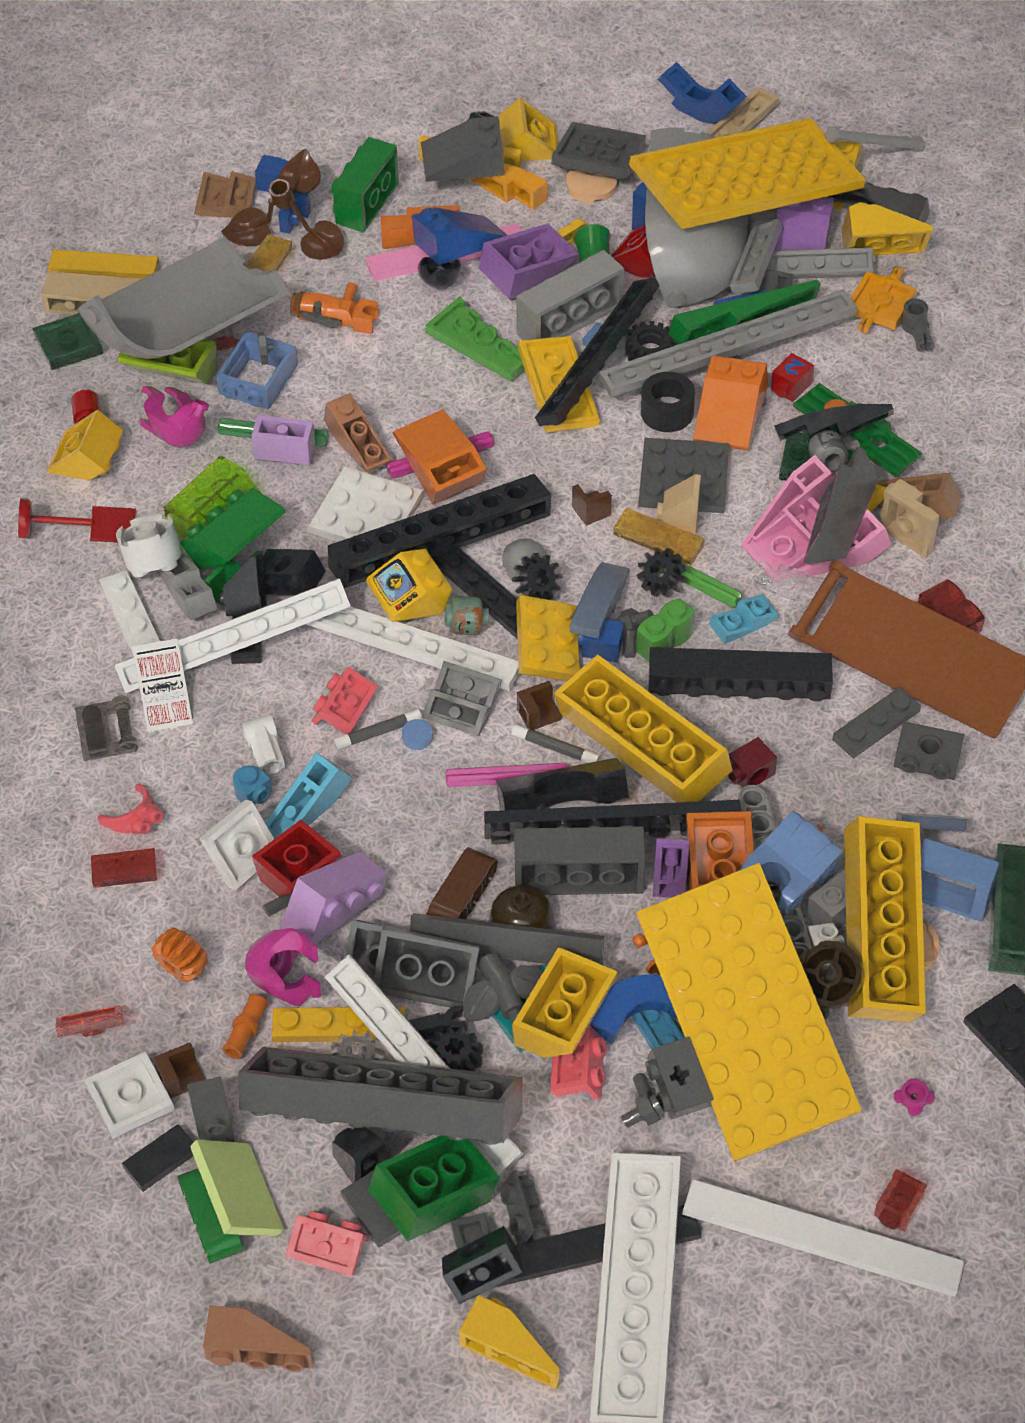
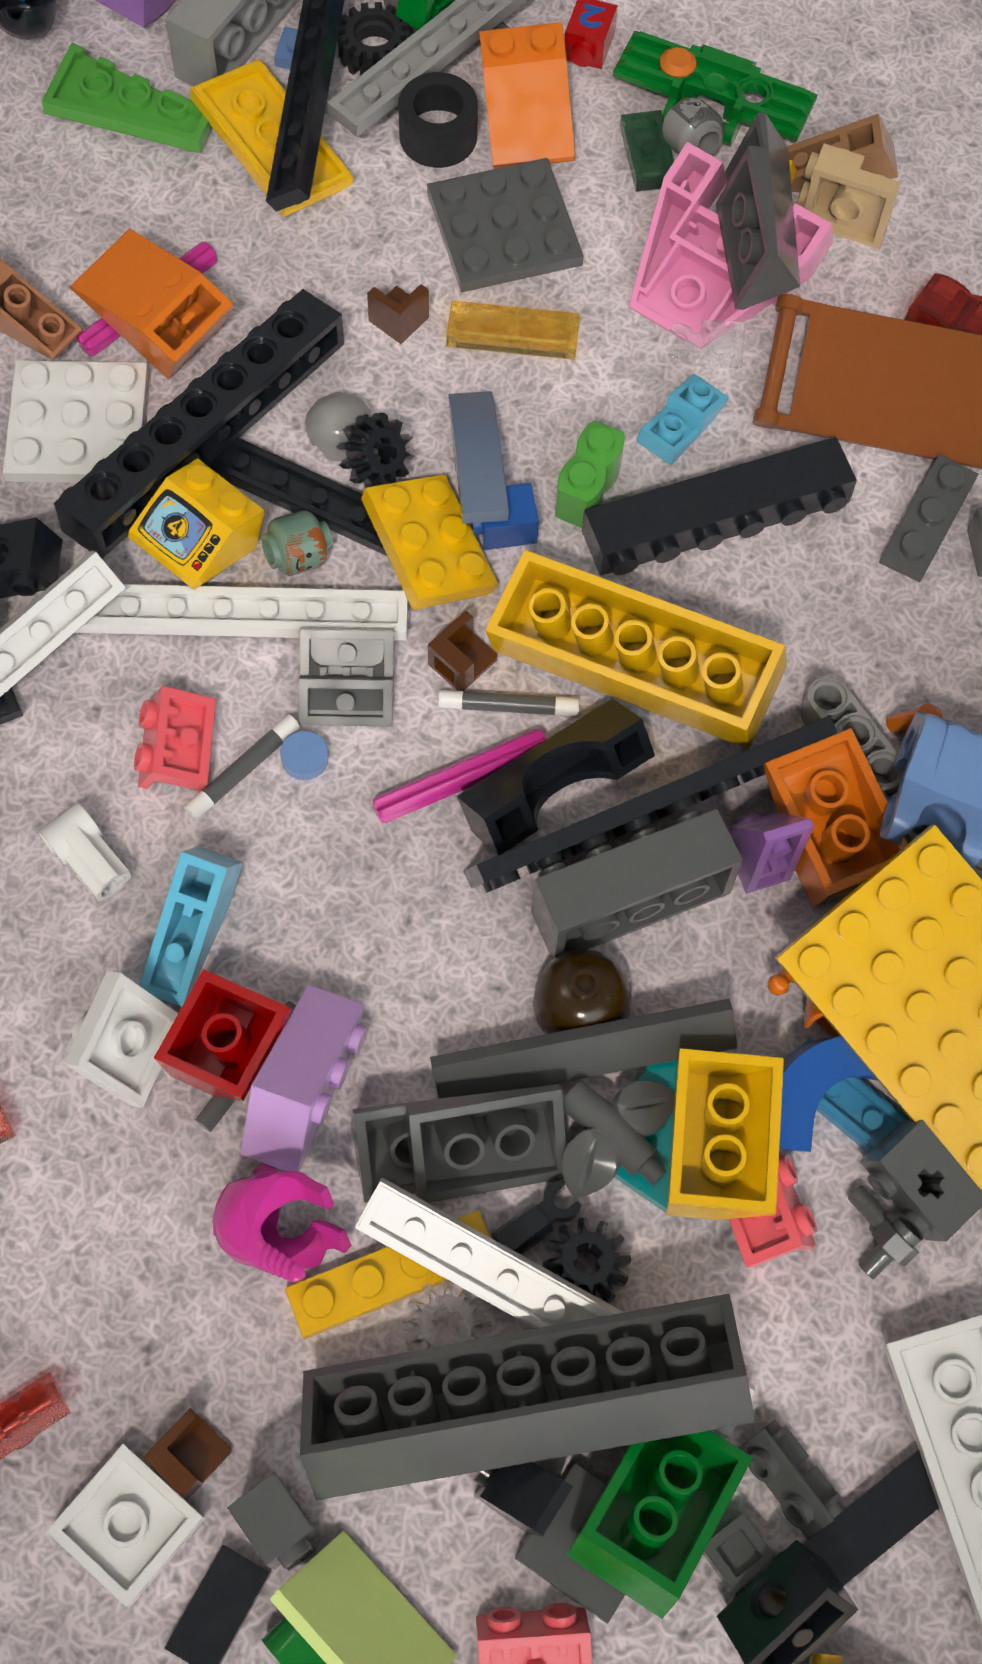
camera: 25 degrees left, 15 degrees up
orange gear [151,927,209,982] -> none
orange pin [222,994,268,1059] -> none
dark azure plate [233,765,272,805] -> none
reddish brown beam [426,847,498,919] -> none
dark grey piece [616,608,654,658] -> none
black gear [637,547,688,597] -> none
tan slope [656,474,701,534] -> none
bright green axle [662,562,742,608] -> none
dark red brick [728,737,777,788] -> none
black slope [774,404,894,441] -> none

